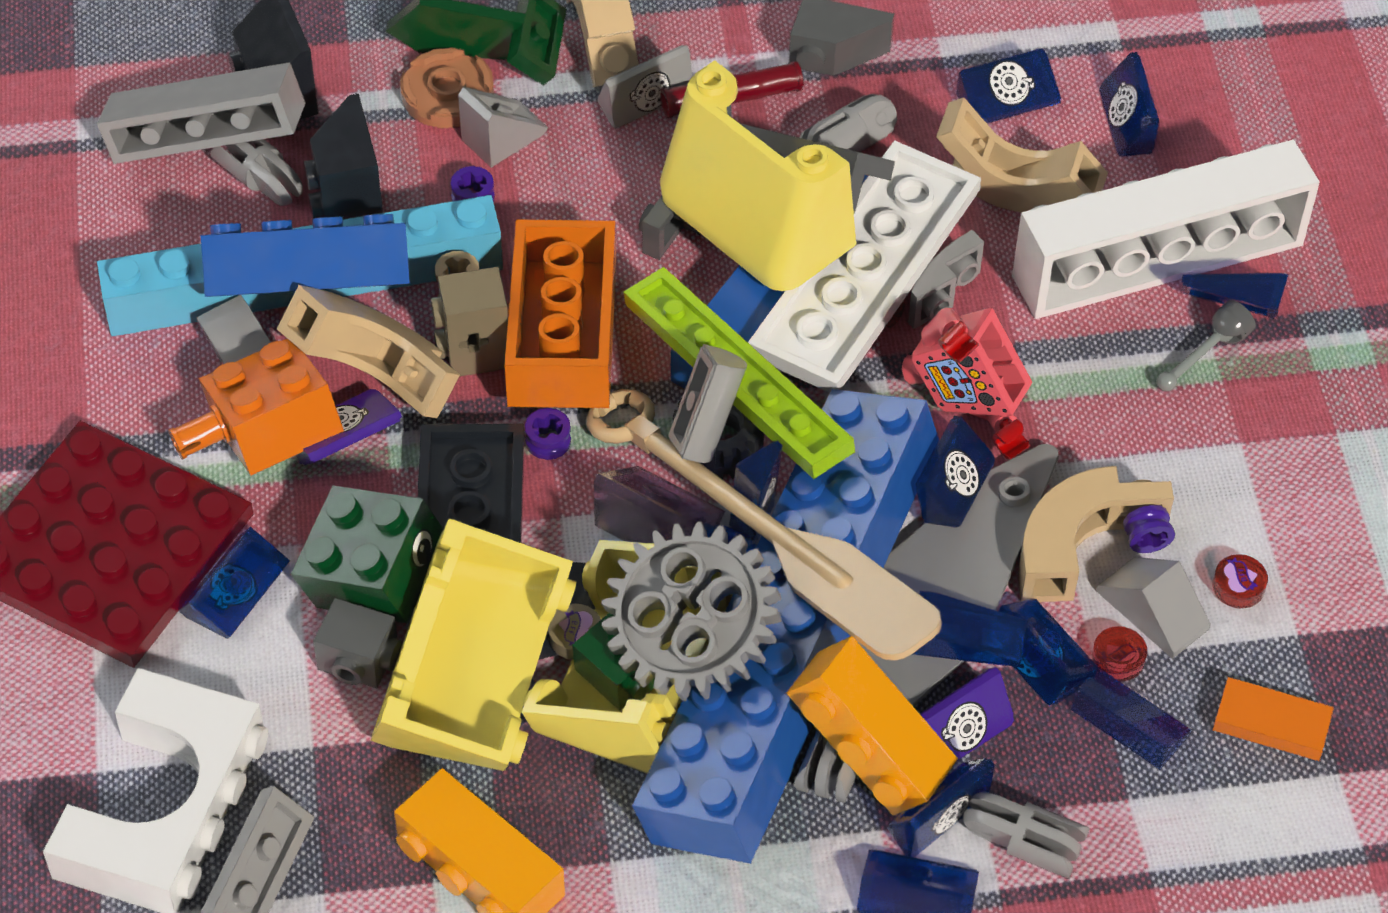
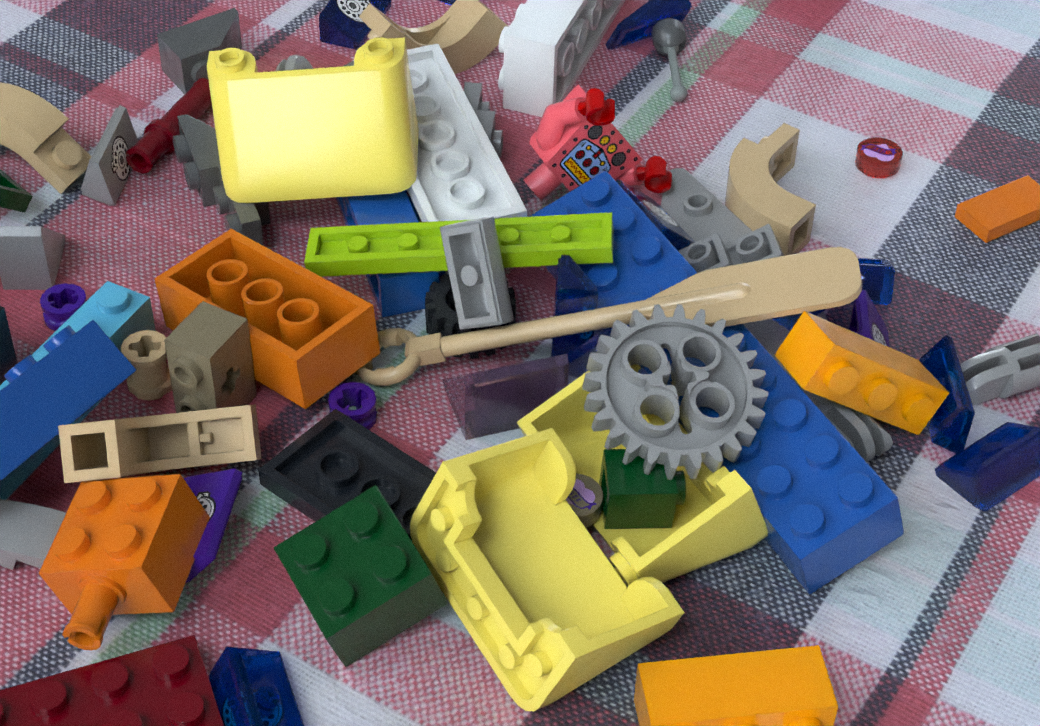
camera: 50 degrees left, 10 degrees down
dark grey brick [313,598,402,688] -> none
clear blue slope [1071,670,1192,770] -> none
clear red tile [1092,626,1148,682] -> none
light grey slope [1096,557,1211,659] -> none
dark purple bush [1123,505,1176,553] -> none
none -> light grey slope [679,224,784,273]

